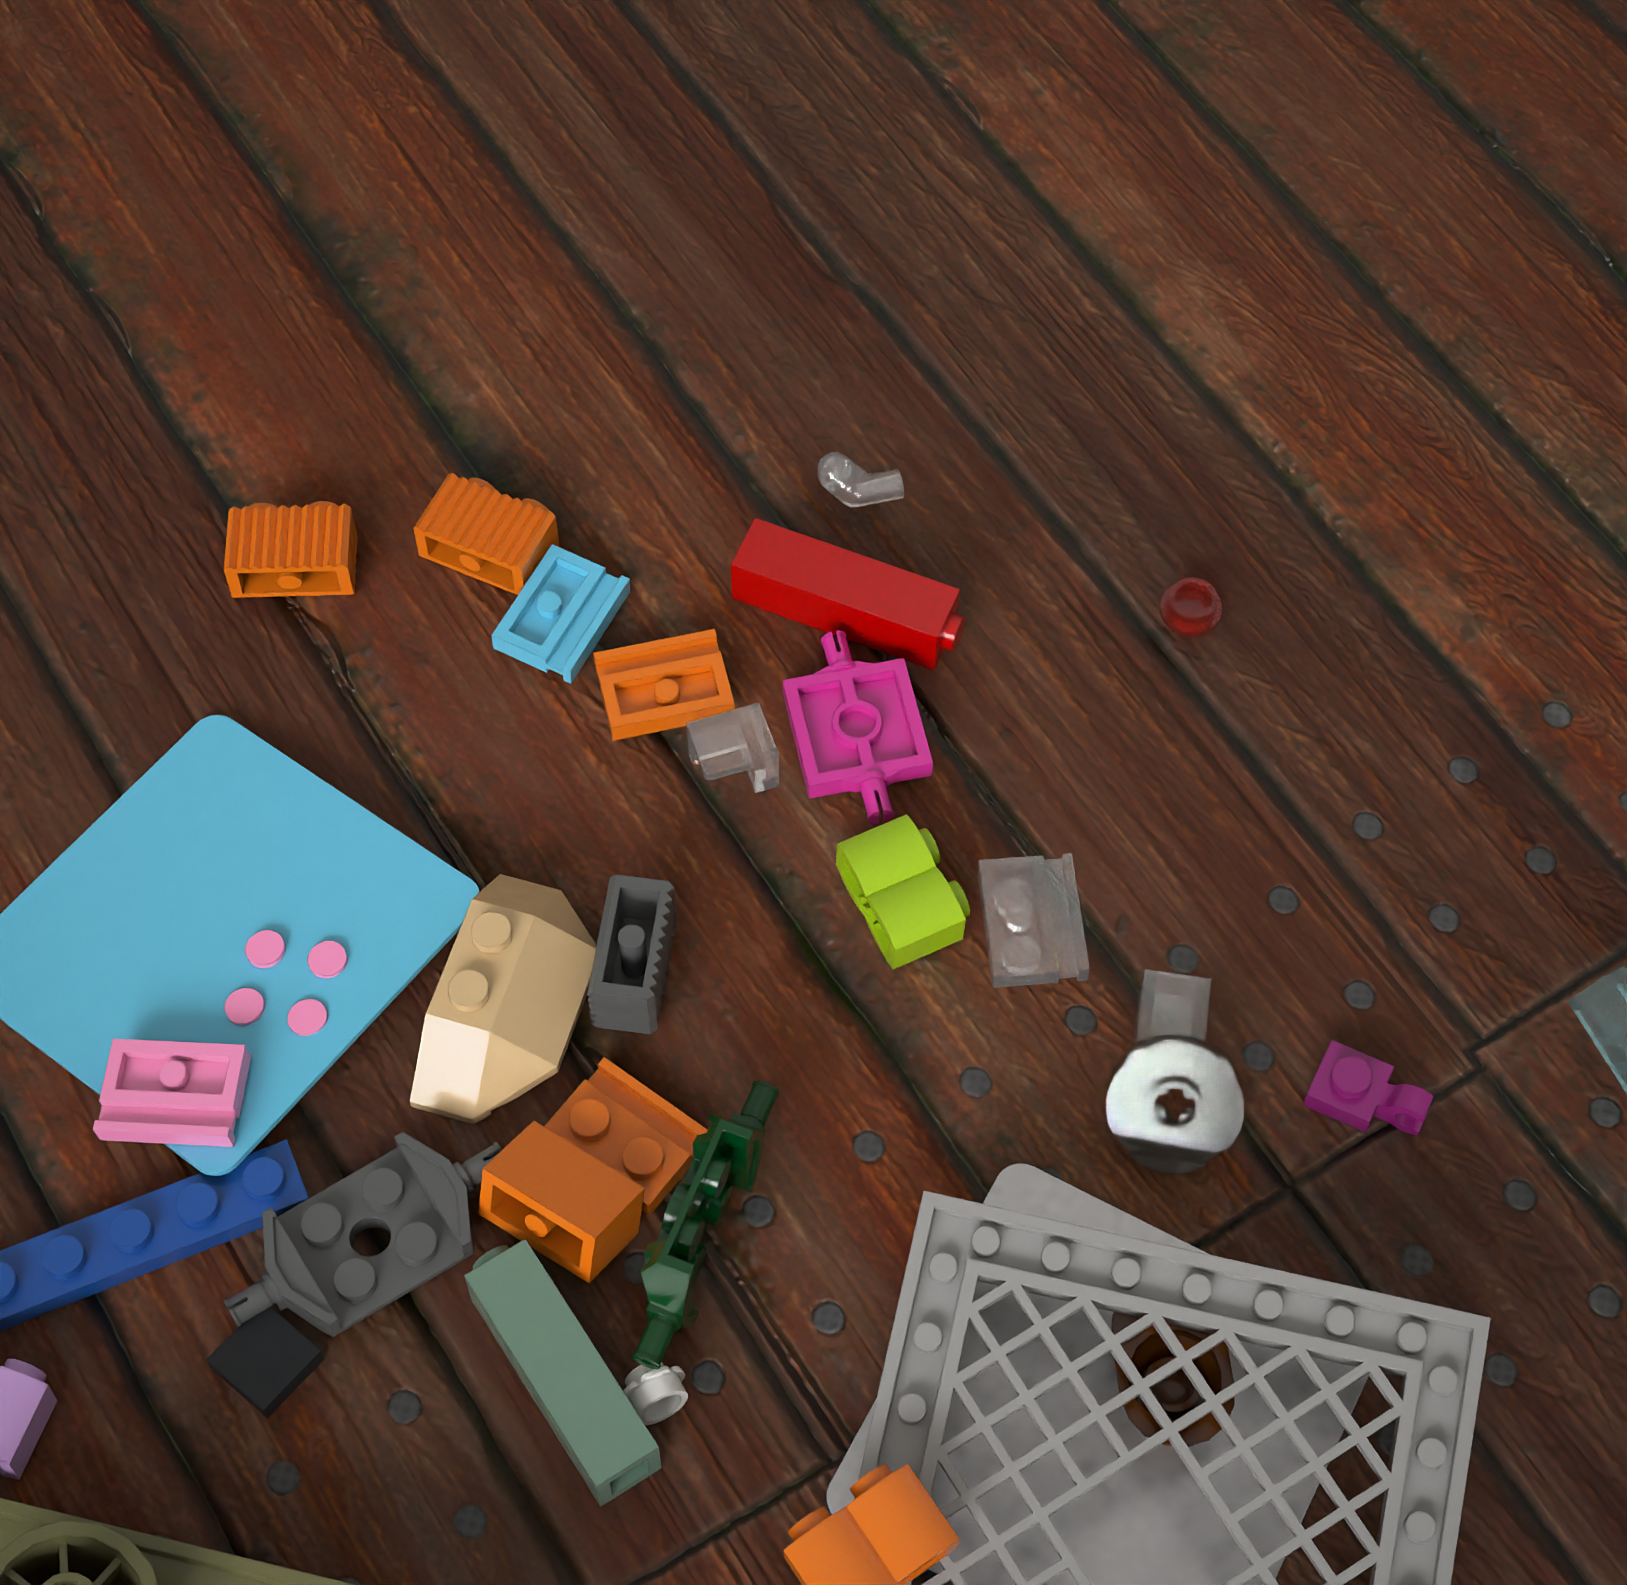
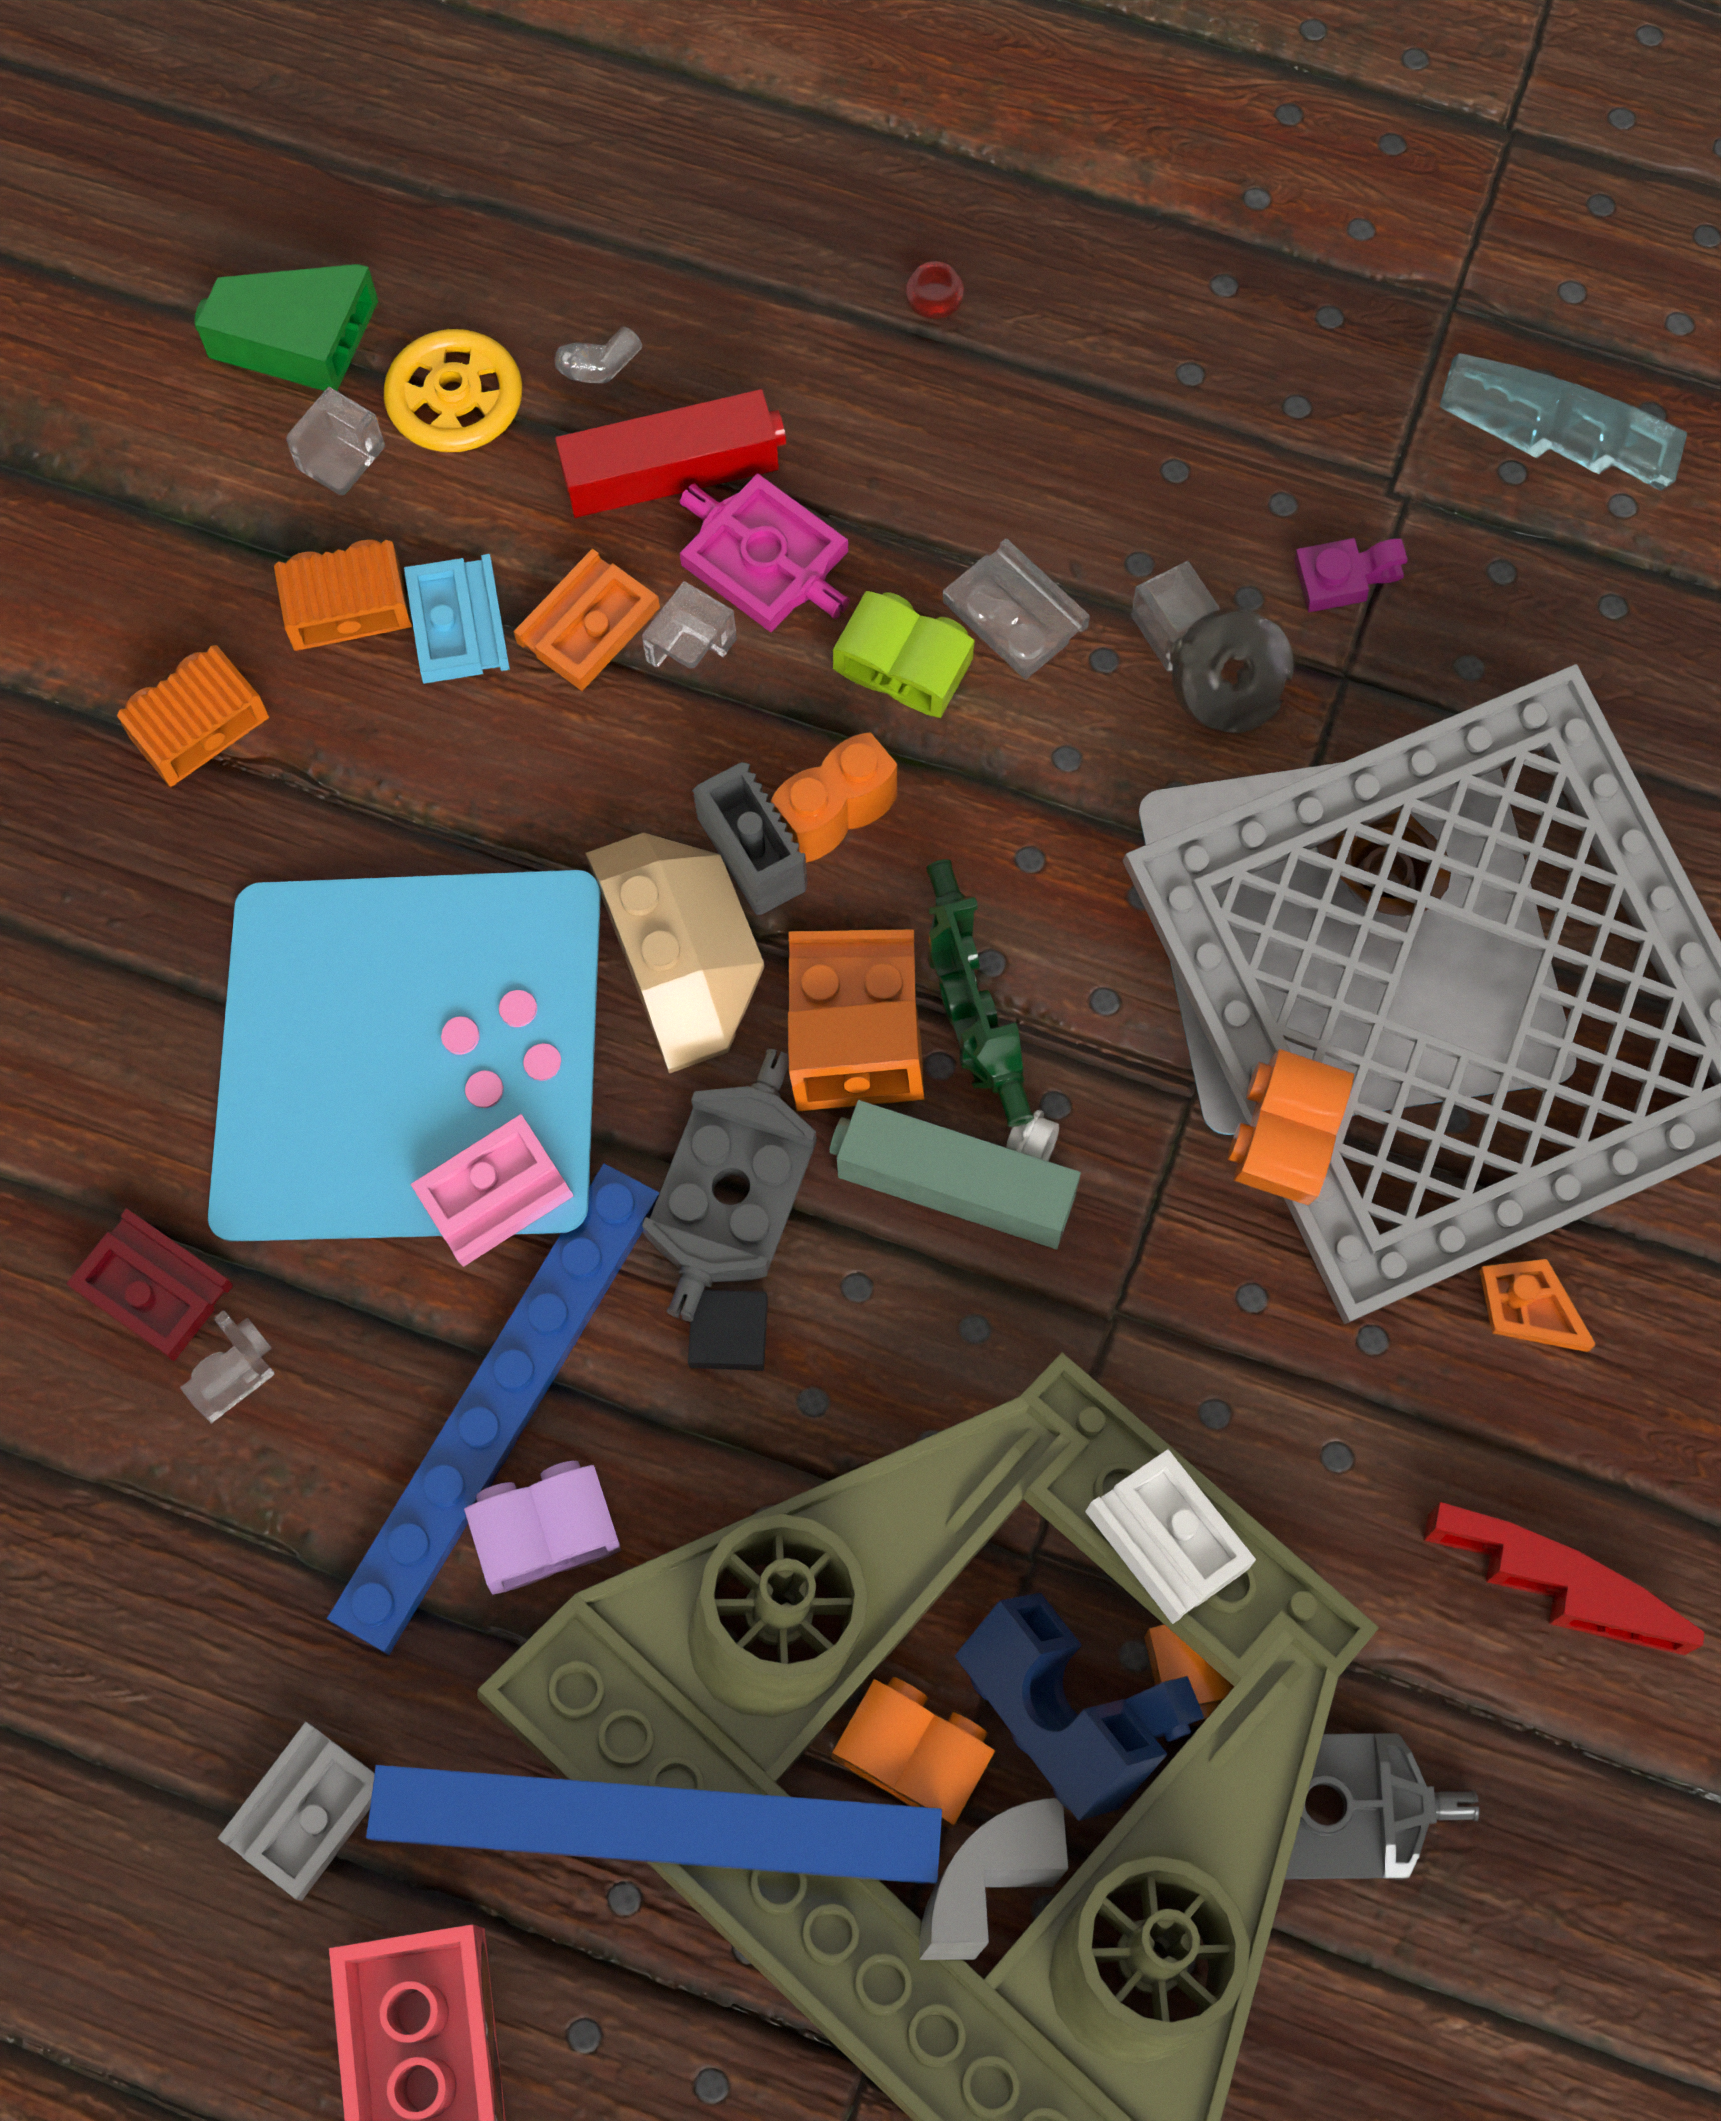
camera: 35 degrees left, 10 degrees up
none -> green slope [195,264,378,394]
none -> clear panel [286,386,385,495]
none -> yellow plate [384,329,522,452]
none -> orange brick [771,732,897,863]

